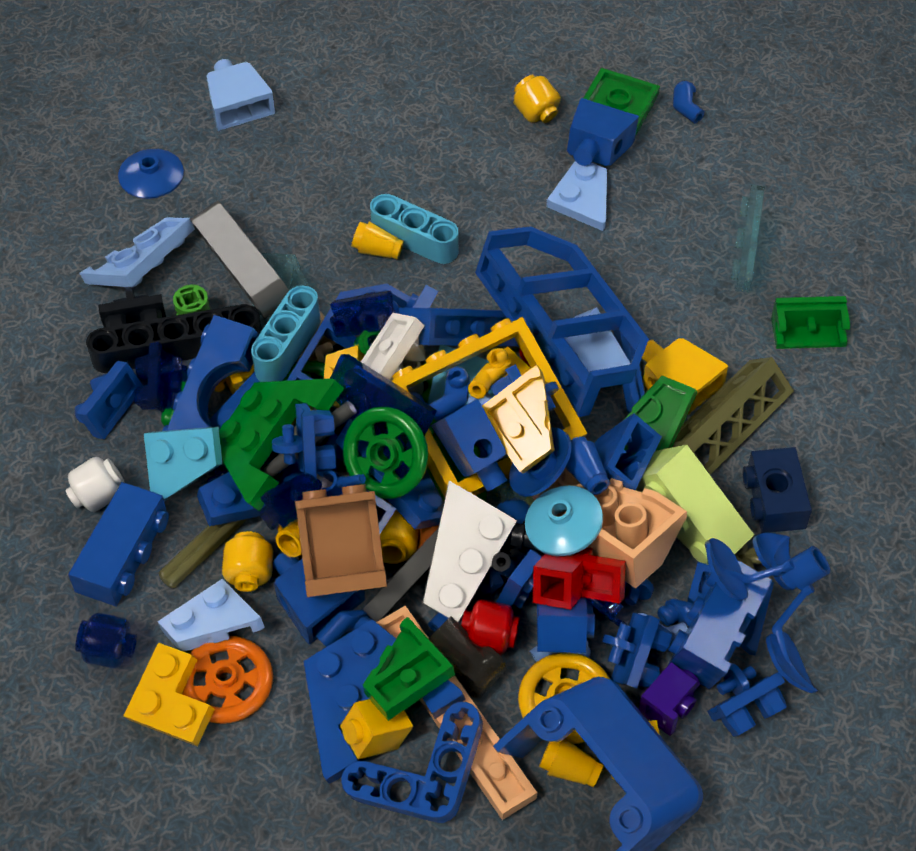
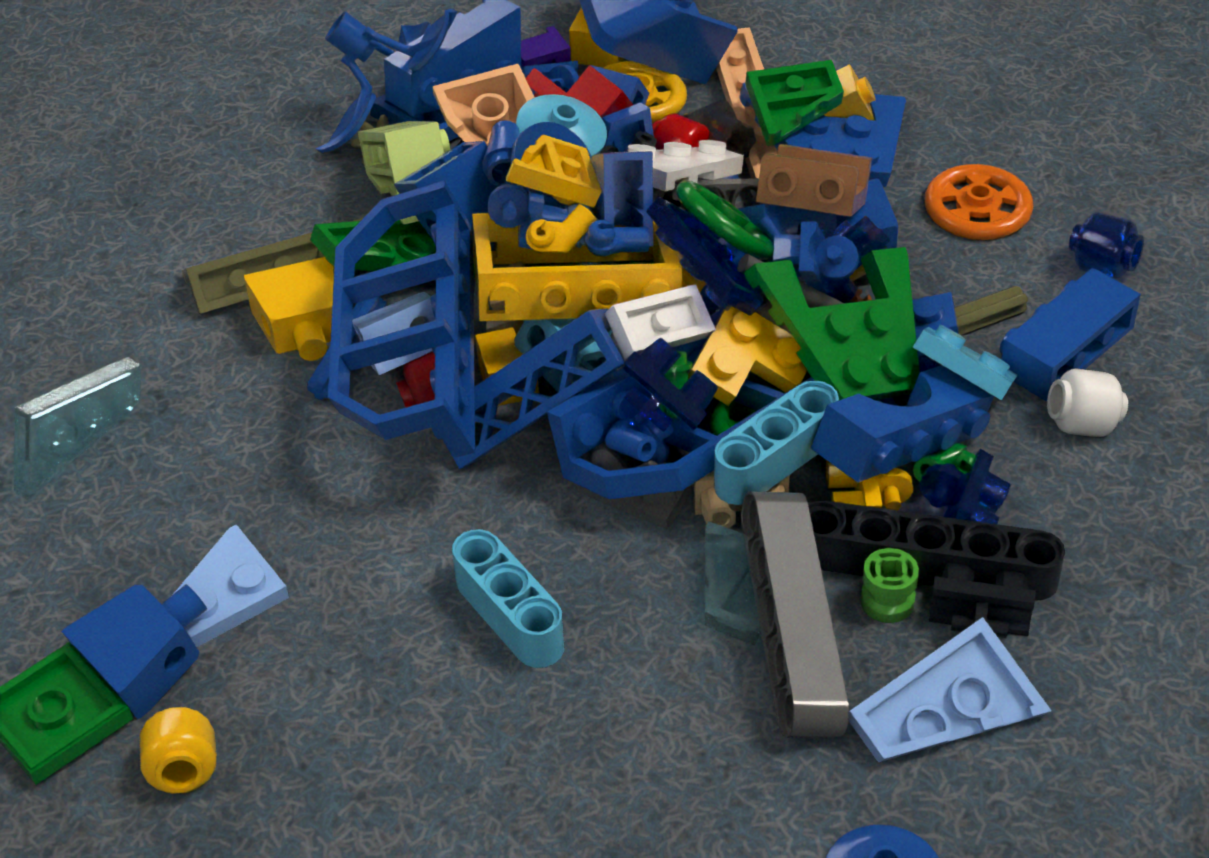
camera: 155 degrees left, 10 degrees down
blue tile [75,361,144,439] -> none
yellow plate [123,643,215,747] -> none
light blue wing [157,579,265,652] -> none
yellow head [222,531,274,592] -> none
blue beam [341,702,483,823] -> none
yellow cone [351,221,404,260] -> none
dark blue brick [743,447,812,533] -> none
green hinge [771,296,850,349] -> none

